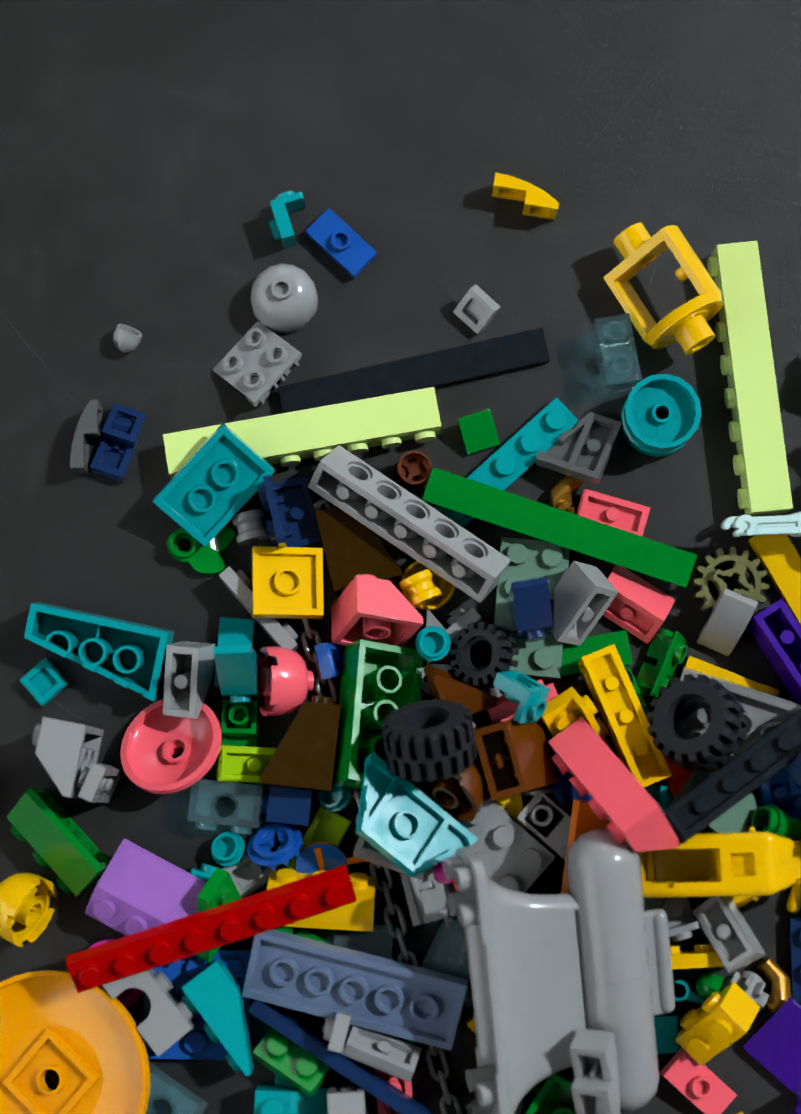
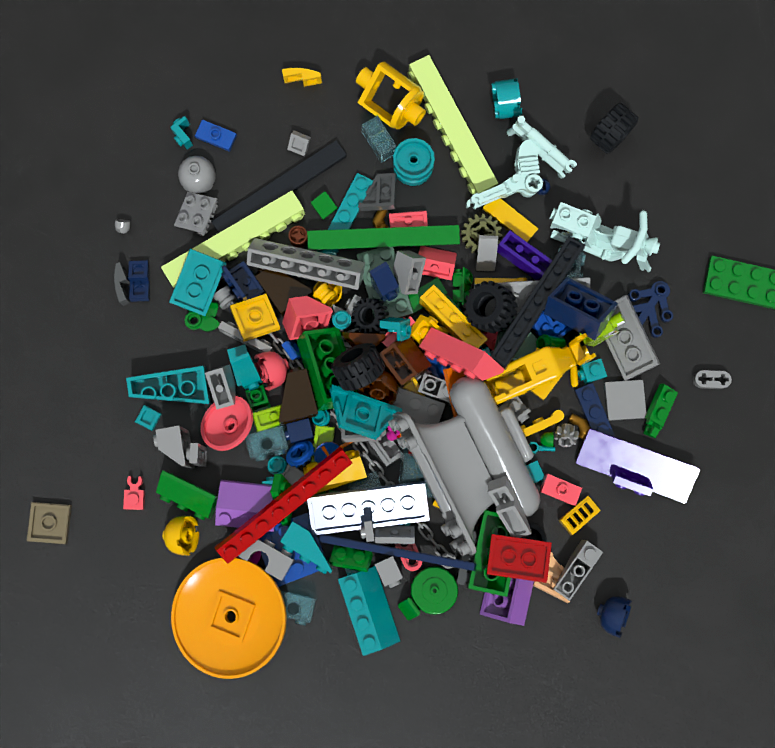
camera: 25 degrees left, 0 degrees up
yellow brick [675,982,760,1066] -> none
light grey slope [692,896,766,973] -> none

